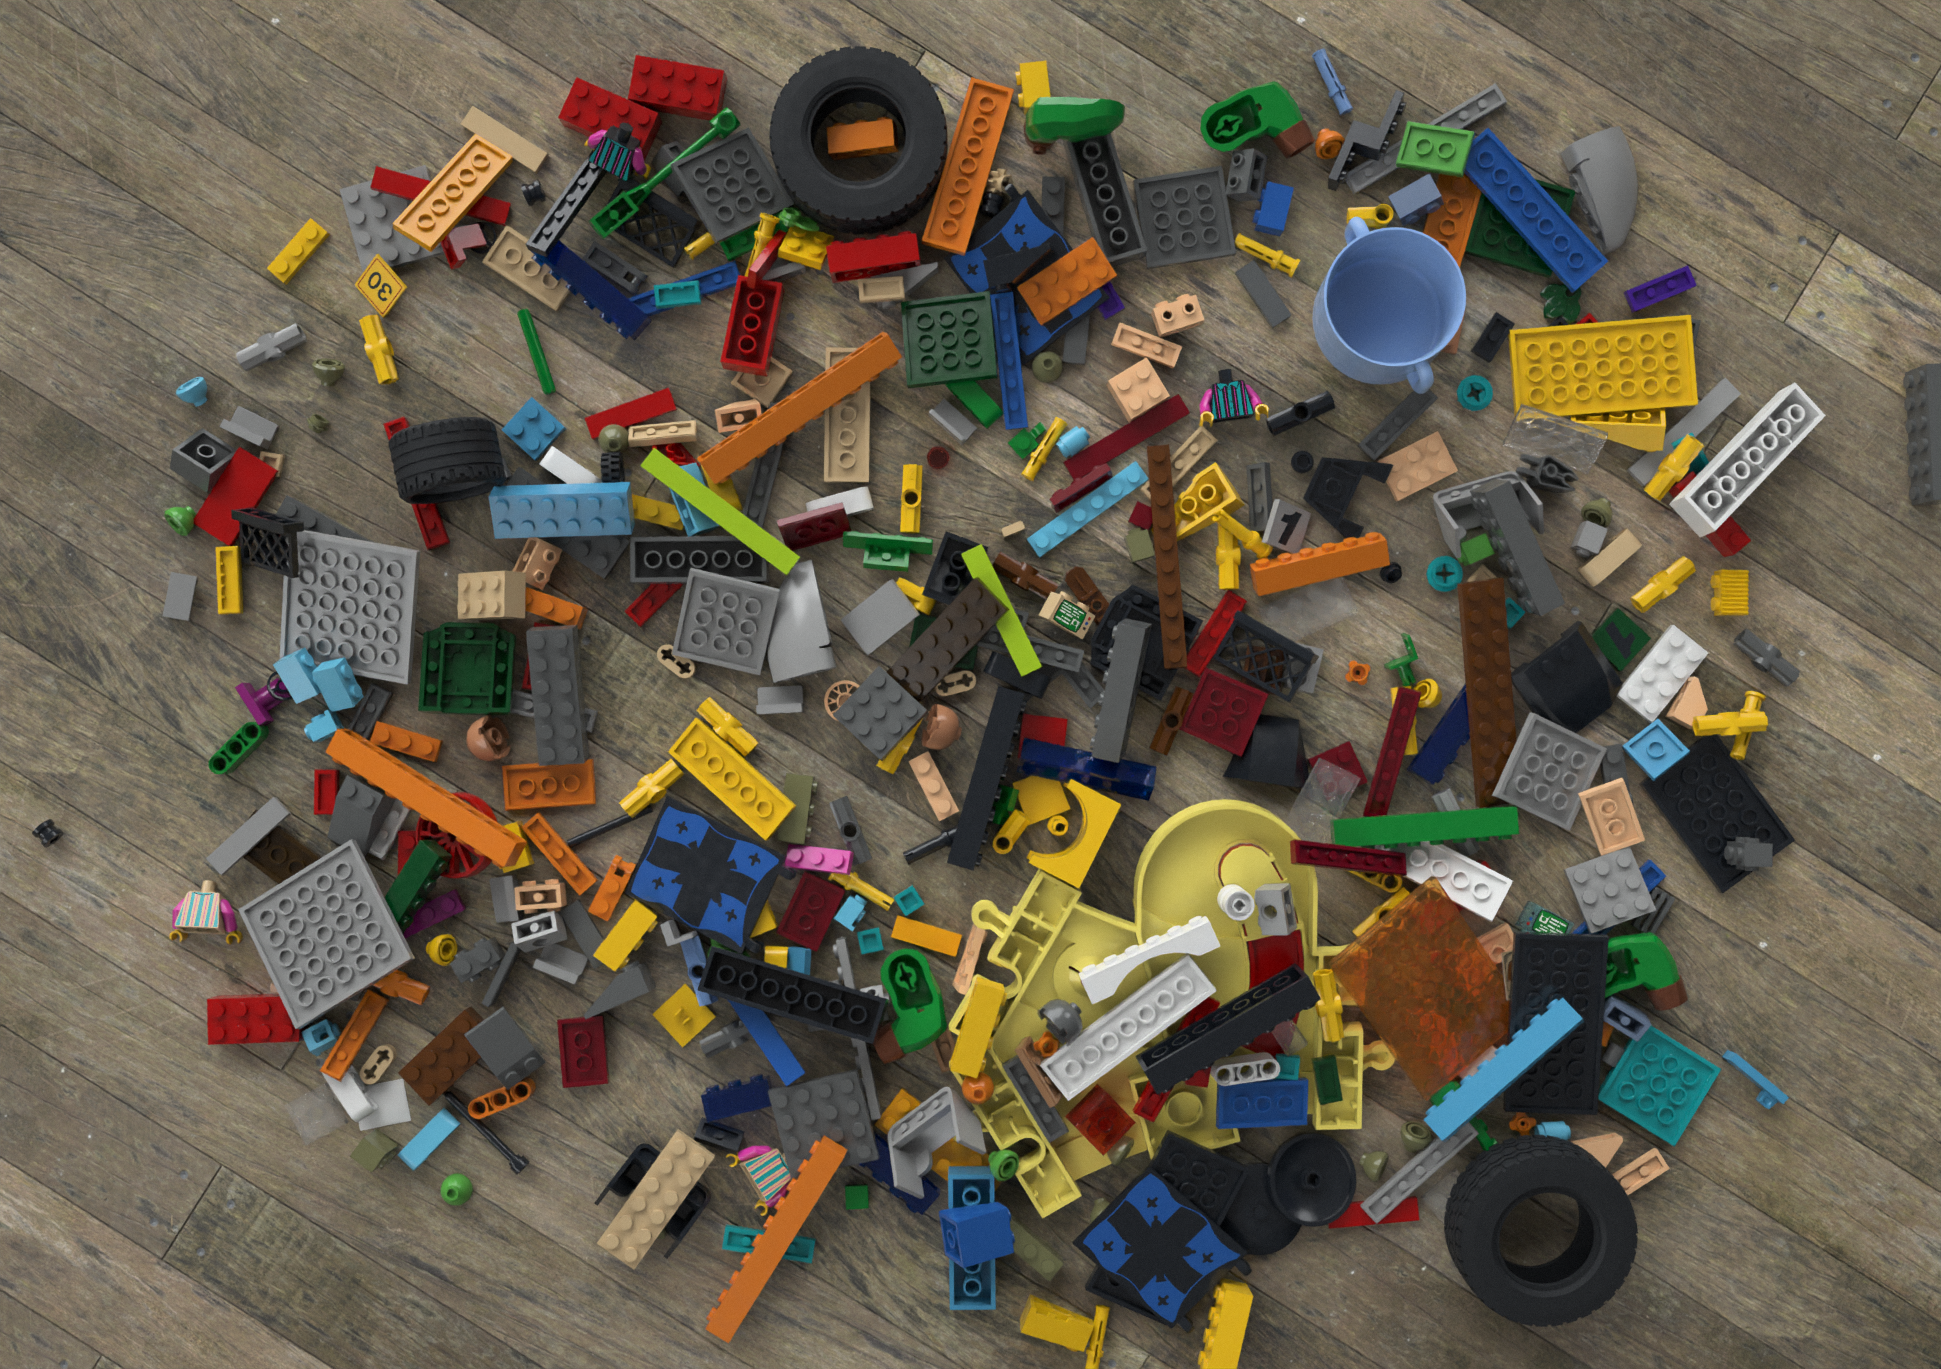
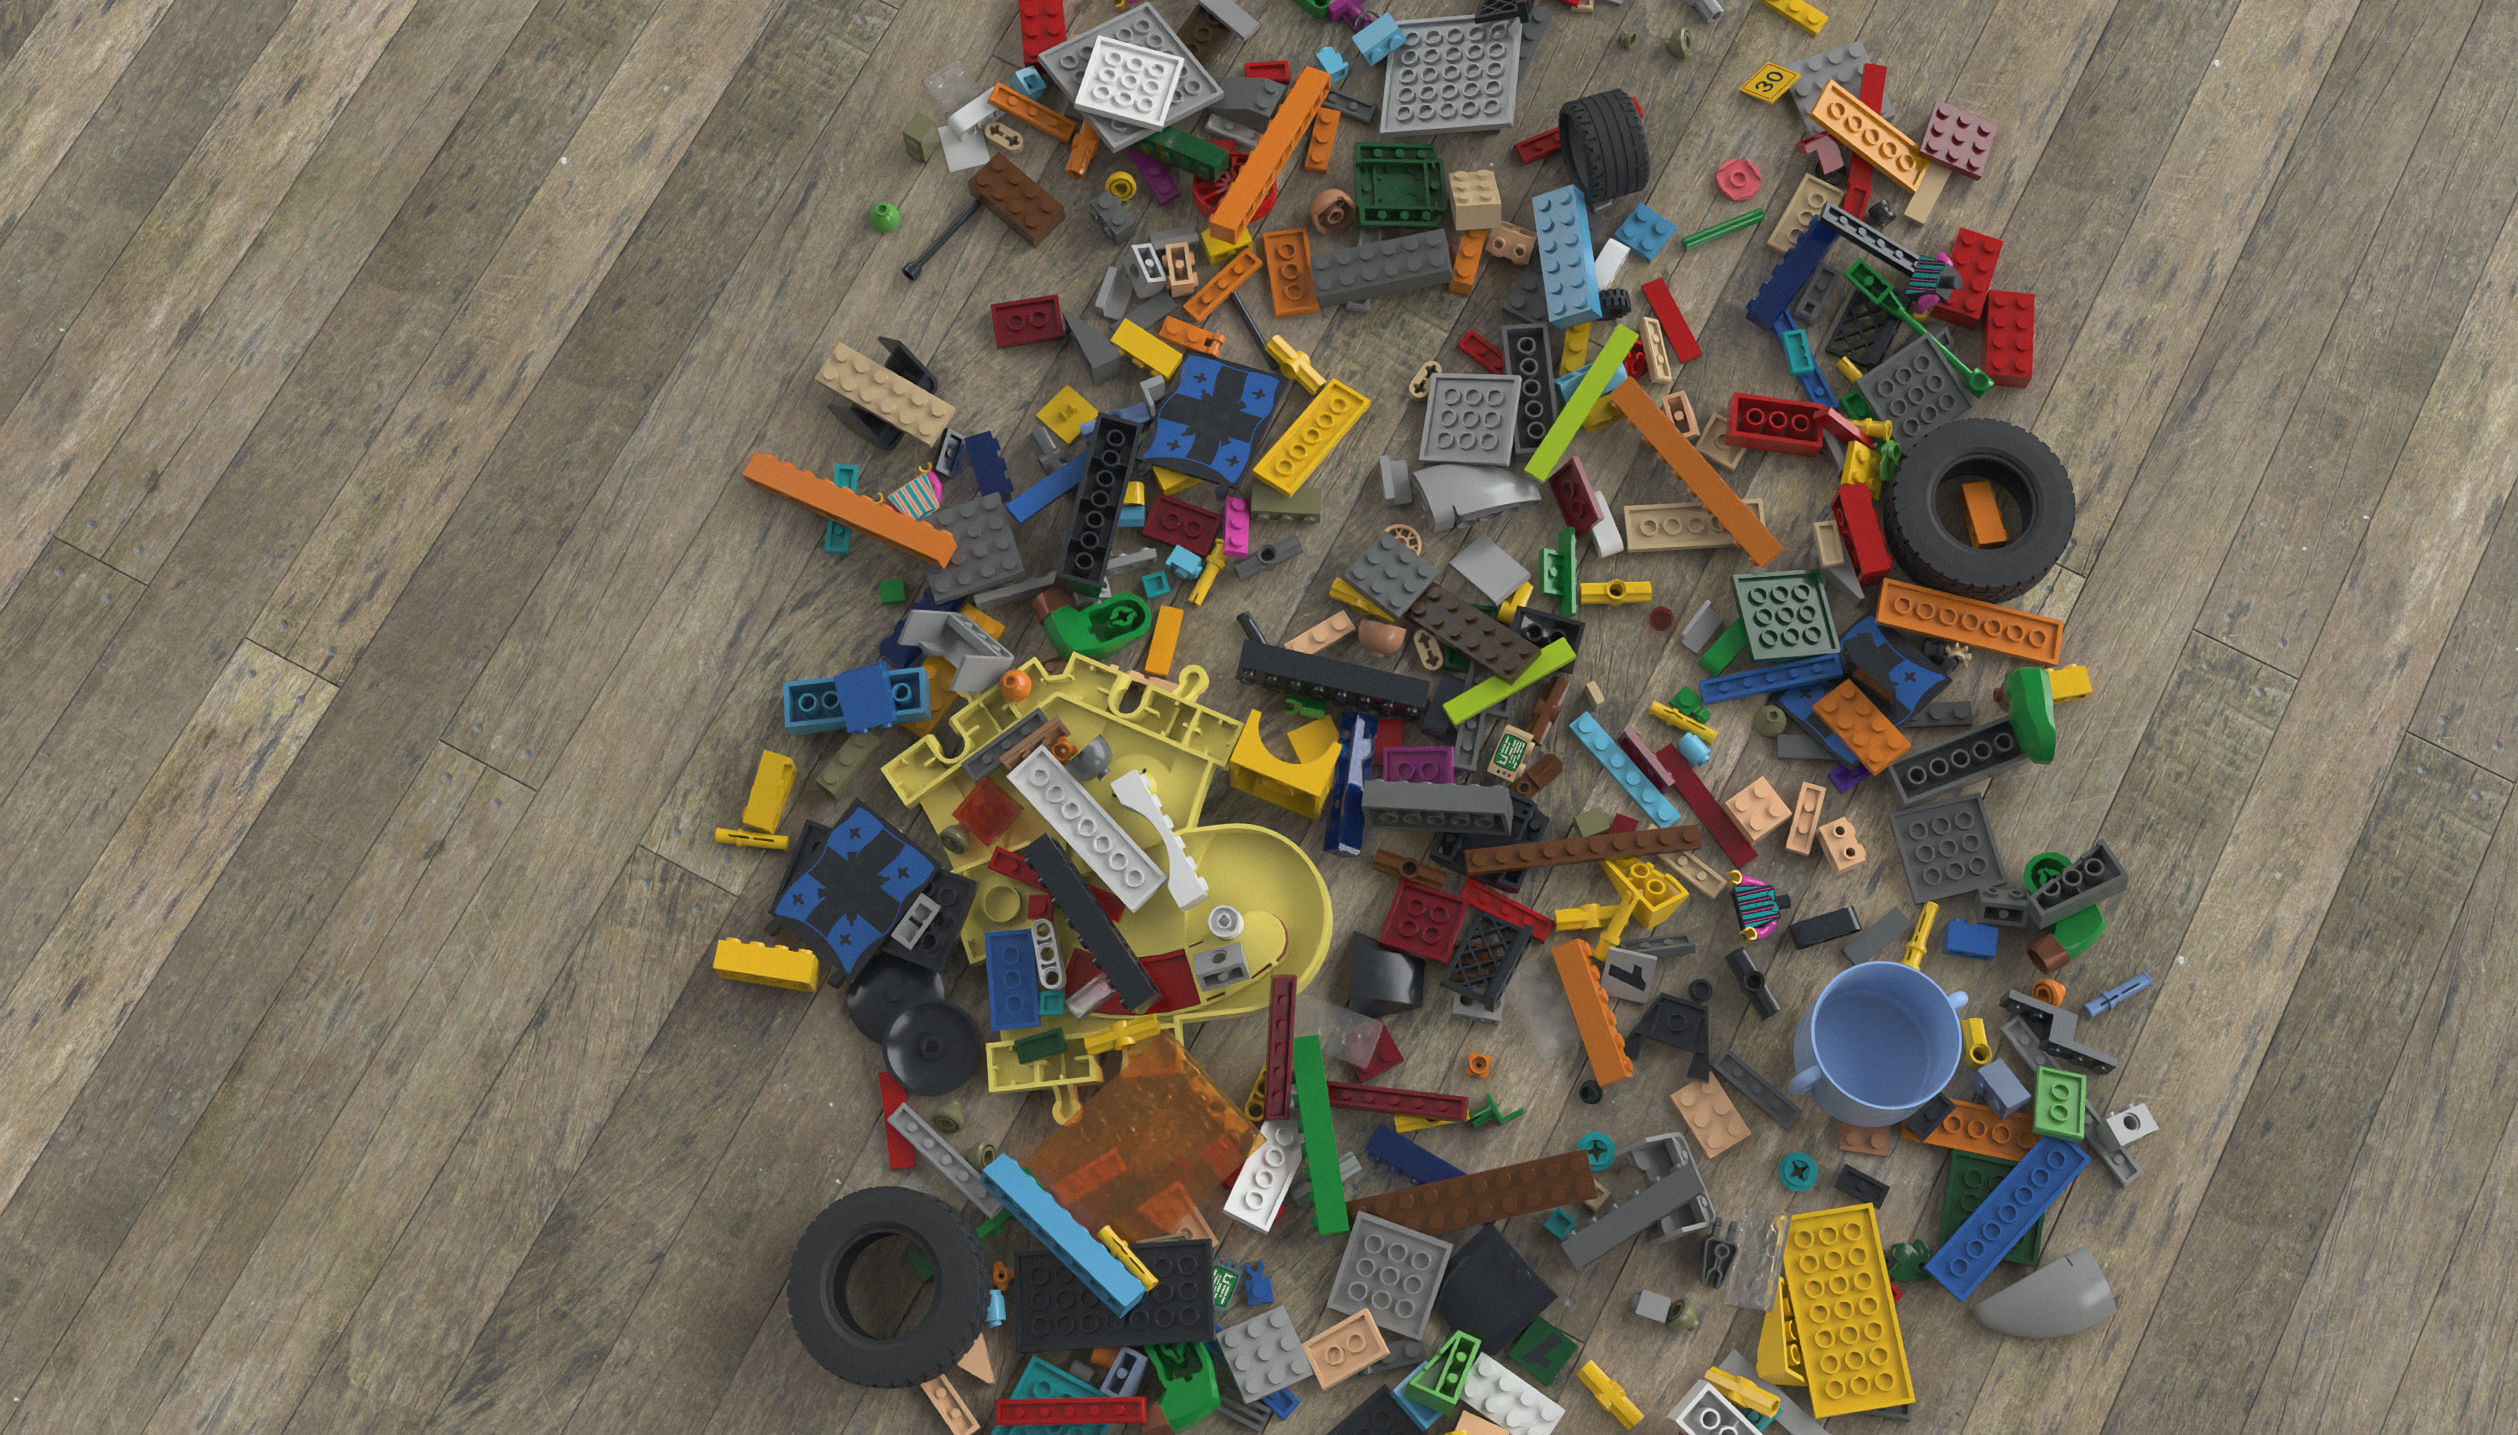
camera: 85 degrees right, 15 degrees down
medium azure brick [311,657,364,712] -> none
yellow piece [359,315,399,385] -> none
medium azure beam [397,1108,461,1171] -> none
dark grey slope [464,1007,546,1090] -> none
orange beam [468,1077,536,1119] -> none
dark grey tile [481,941,521,1007] -> none
olive brick [598,424,629,453] -> none
yellow piece [696,697,759,757] -> none
dark grey plate [742,402,785,529] -> none
teal plate [893,885,925,916] -> none
yellow brick [950,977,1007,1078] -> none
bright green brick [988,1150,1019,1181] -> none
yellow piece [993,809,1031,854] -> none
yellow pin [1047,815,1068,836] -> none
yellow cone [1414,679,1442,708] -> none
bright green brick [1457,533,1495,566] -> none
tan beam [1578,528,1642,587] -> none
dark purple plate [1624,265,1697,313] -> none
none -> light grey brick [891,893,941,950]
none -> red tile [995,1396,1146,1426]
none -> white plate [1074,35,1185,132]
none -> yellow pin [1097,1225,1158,1292]
none -> blue plate [1245,1260,1274,1307]
none -> magenta tile [1382,746,1454,784]
none -> bright green wedge [1403,1330,1481,1417]
none -> coral tile [1716,159,1761,202]
none -> black beam [1788,906,1862,950]
none -> red tile [1841,182,1872,221]
none -> plate [1917,99,1998,181]
none -> dark grey wedge [2027,838,2129,929]
none -> light grey brick [2094,1103,2159,1154]

